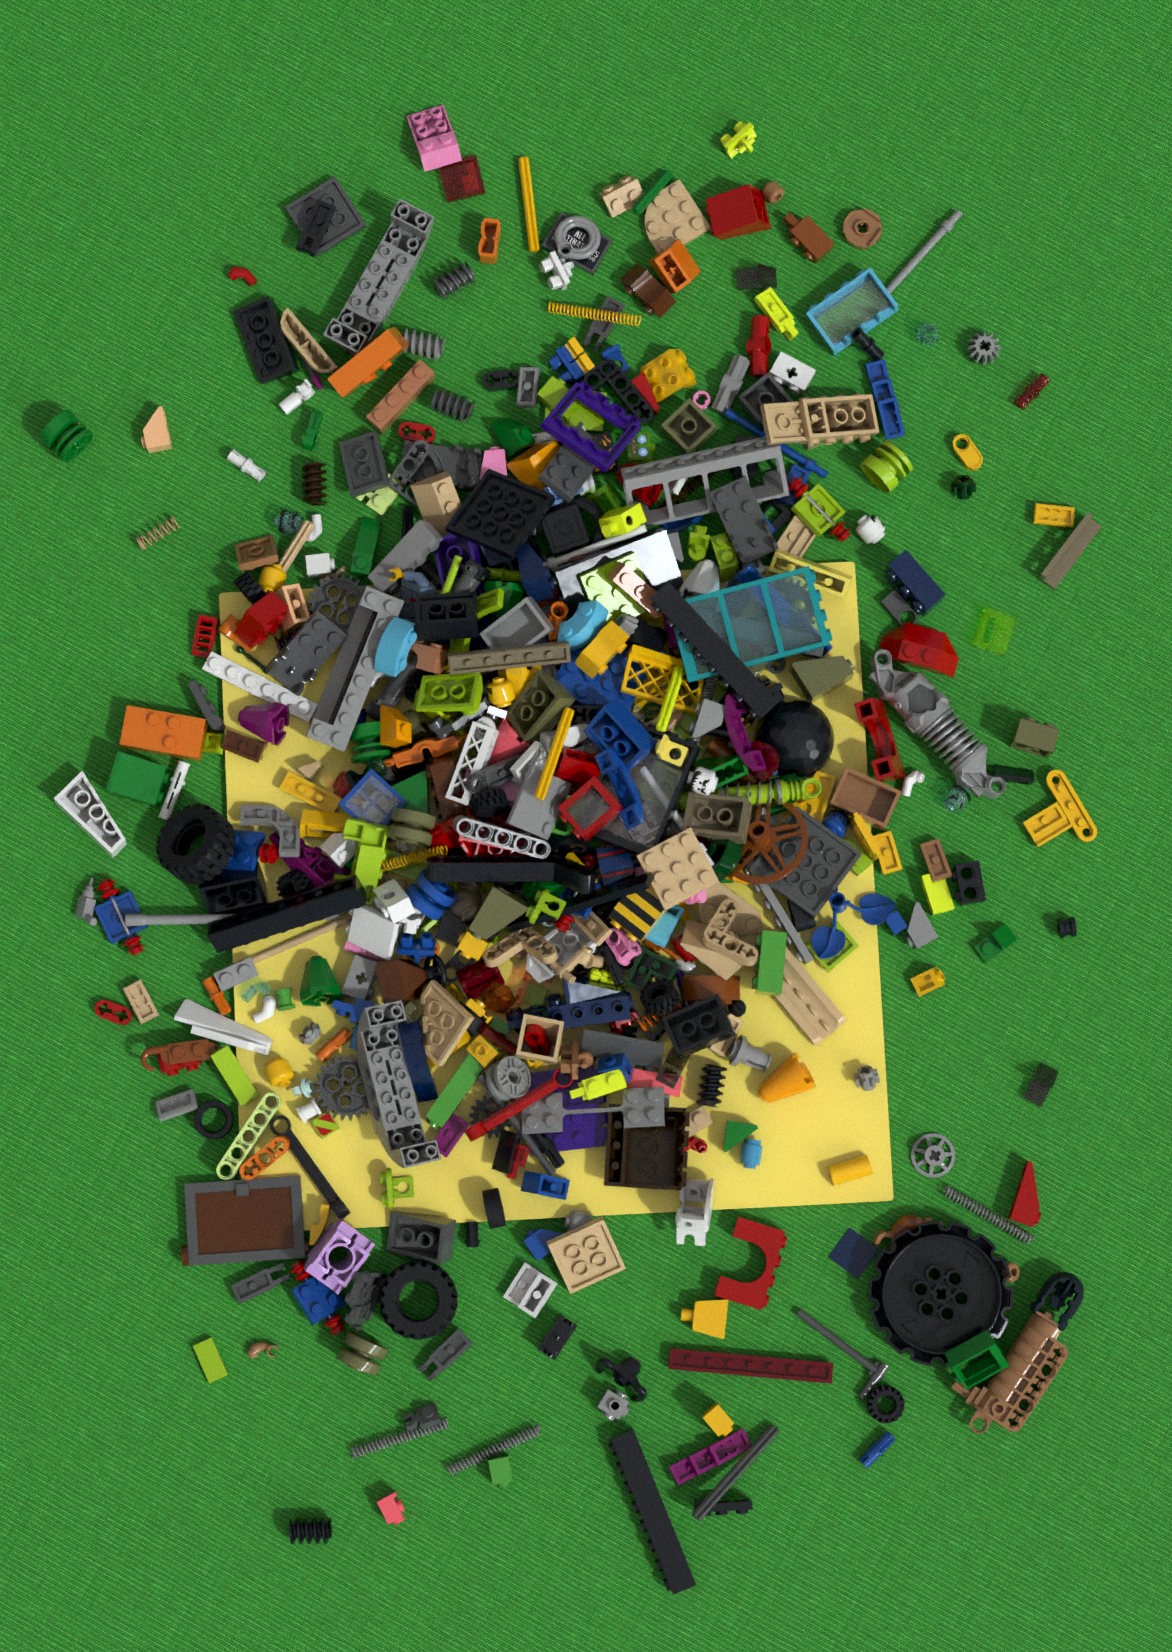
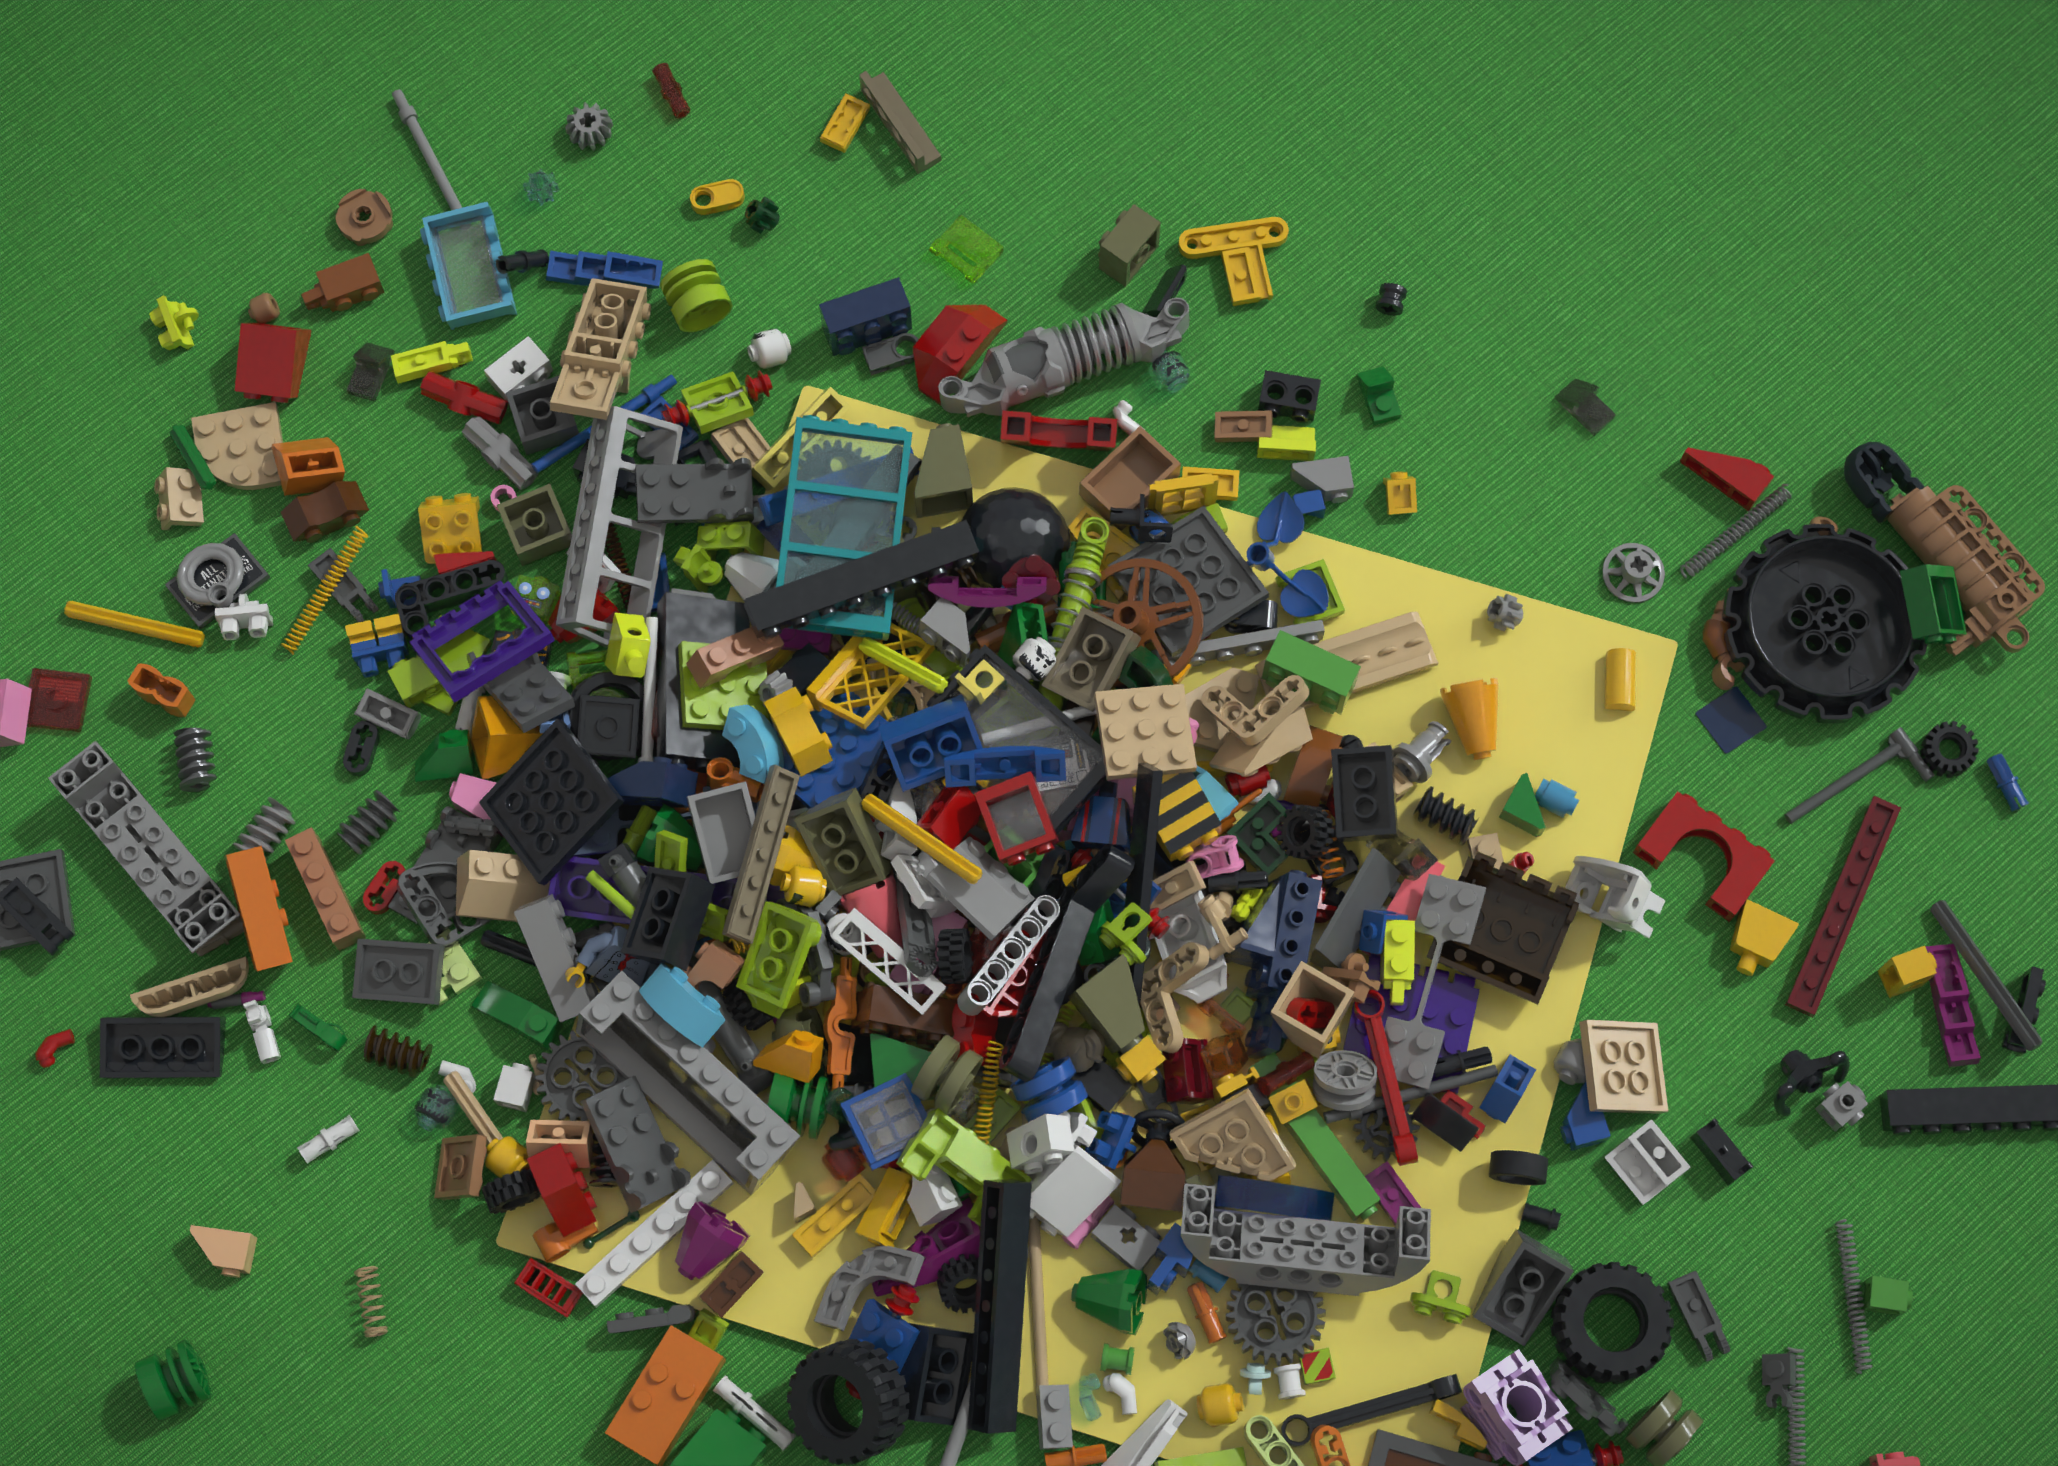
camera: 70 degrees left, 10 degrees down
none -> black bracket [1110,494,1173,543]

